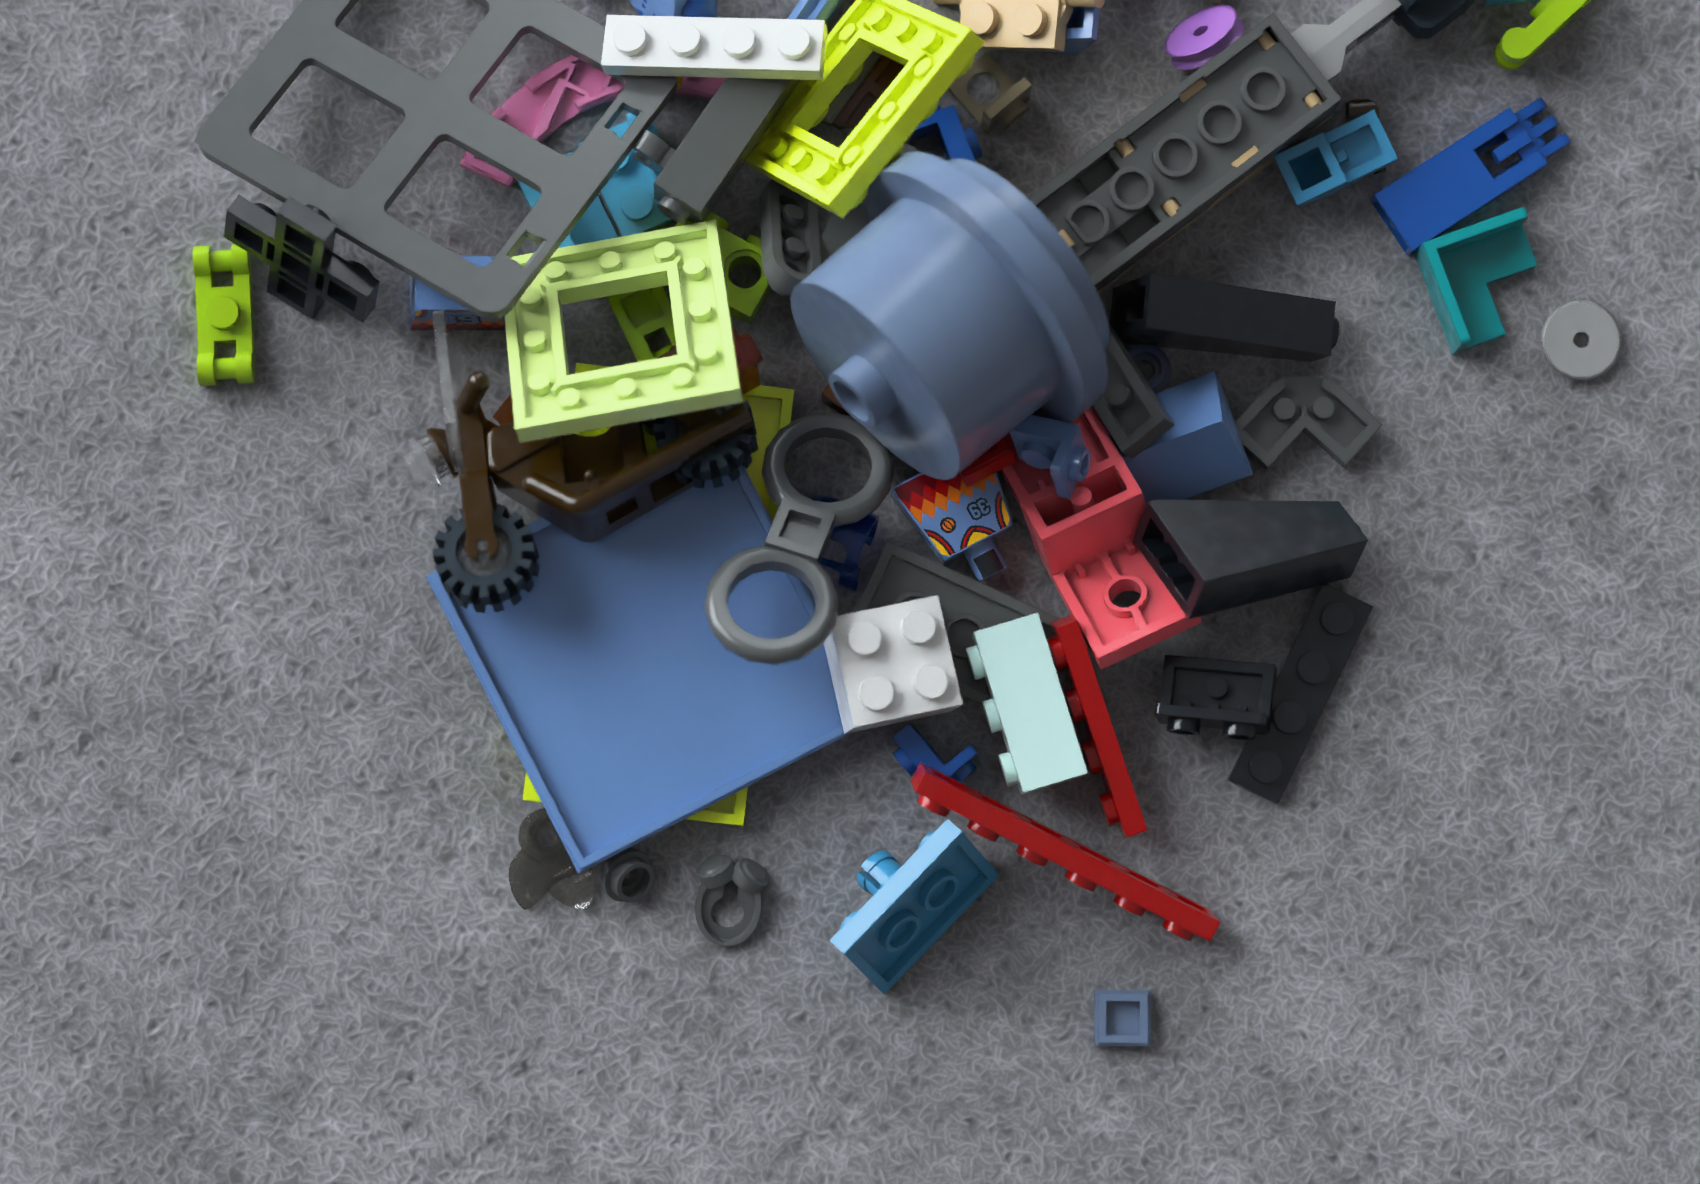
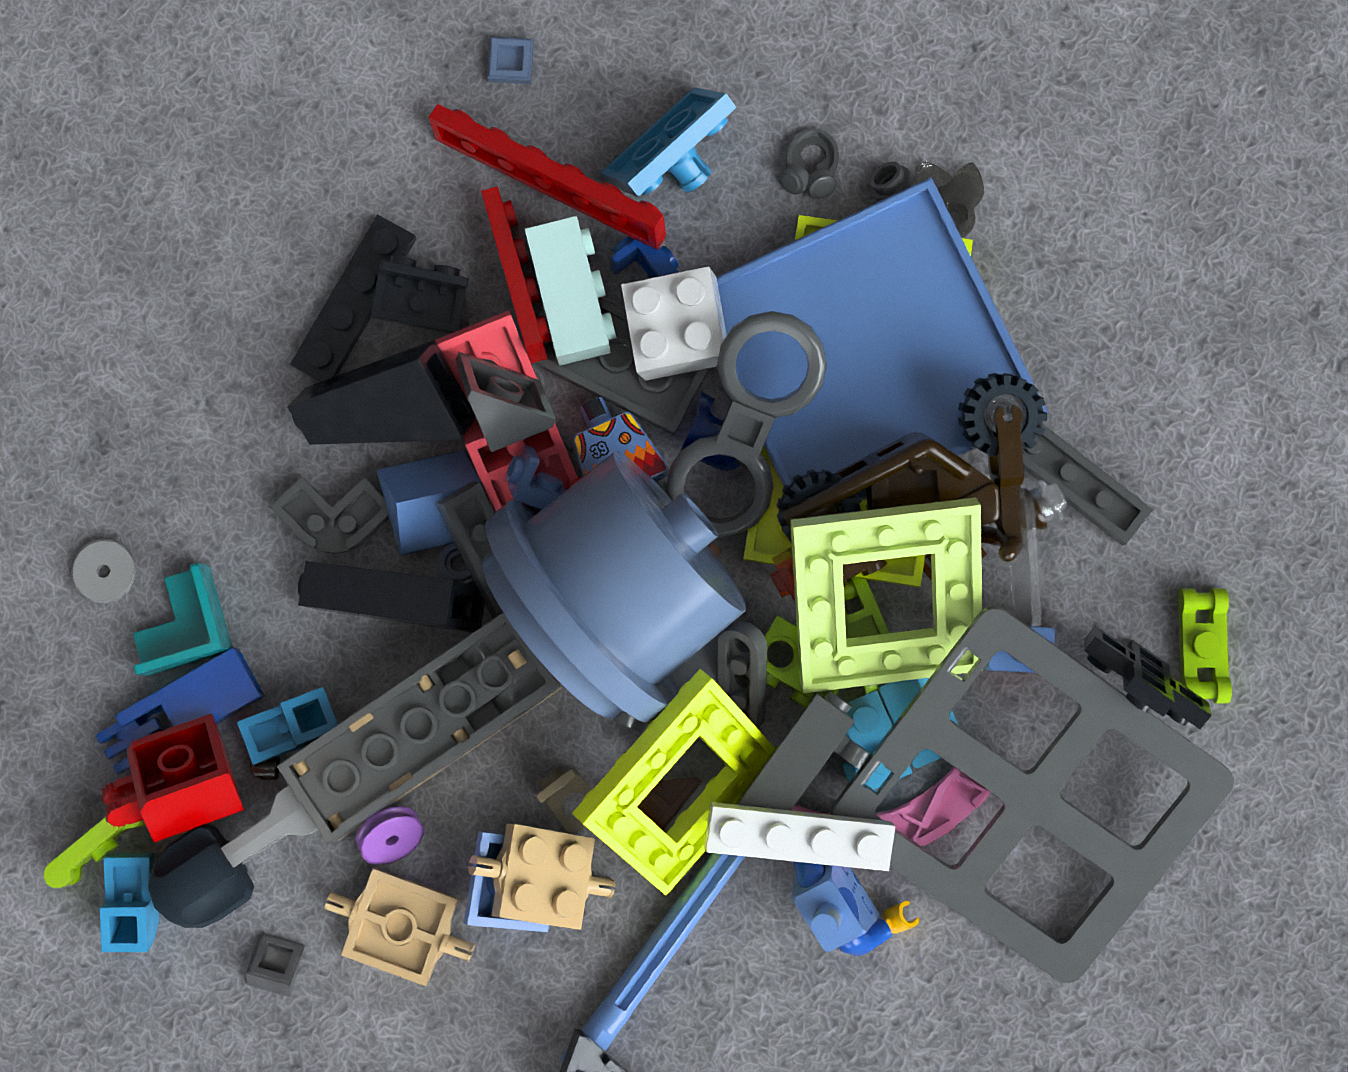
camera: 175 degrees left, 0 degrees up
blue bracket [909,105,982,162] -> none
none -> red hinge [101,713,244,843]
none -> dark grey slope [455,352,556,452]
none -> dark grey plate [1023,423,1153,546]

